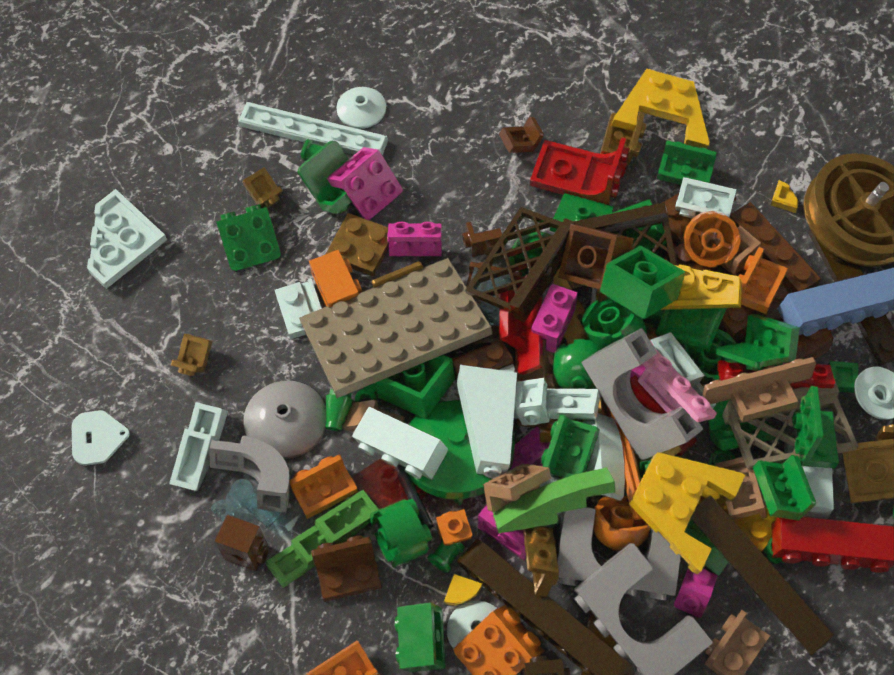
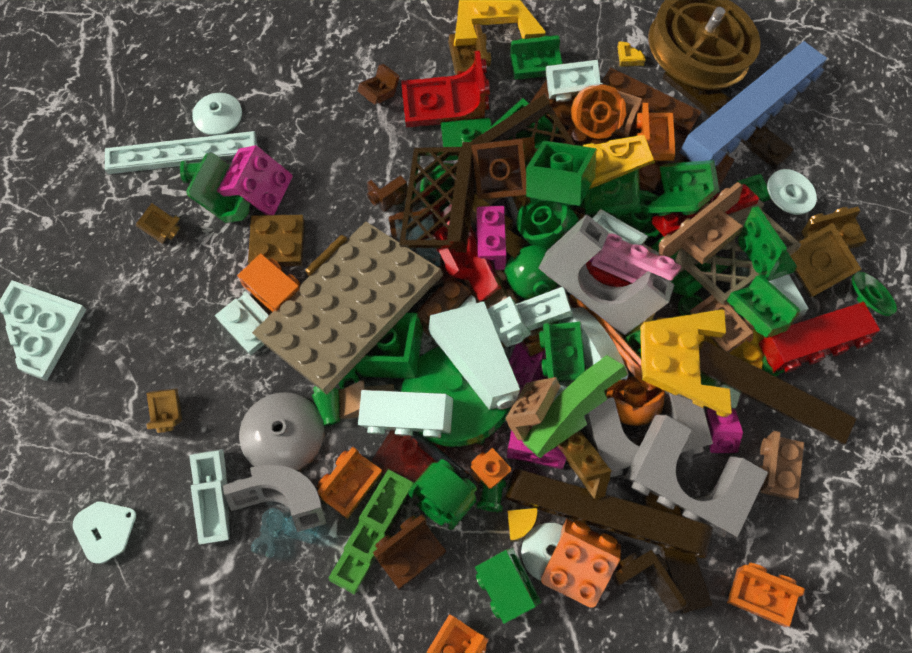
camera: 25 degrees left, 5 degrees up
reddish brown brick [214,515,269,571] -> none
green bracket [216,204,281,271] -> none
dark pink bracket [387,222,442,256] -> none

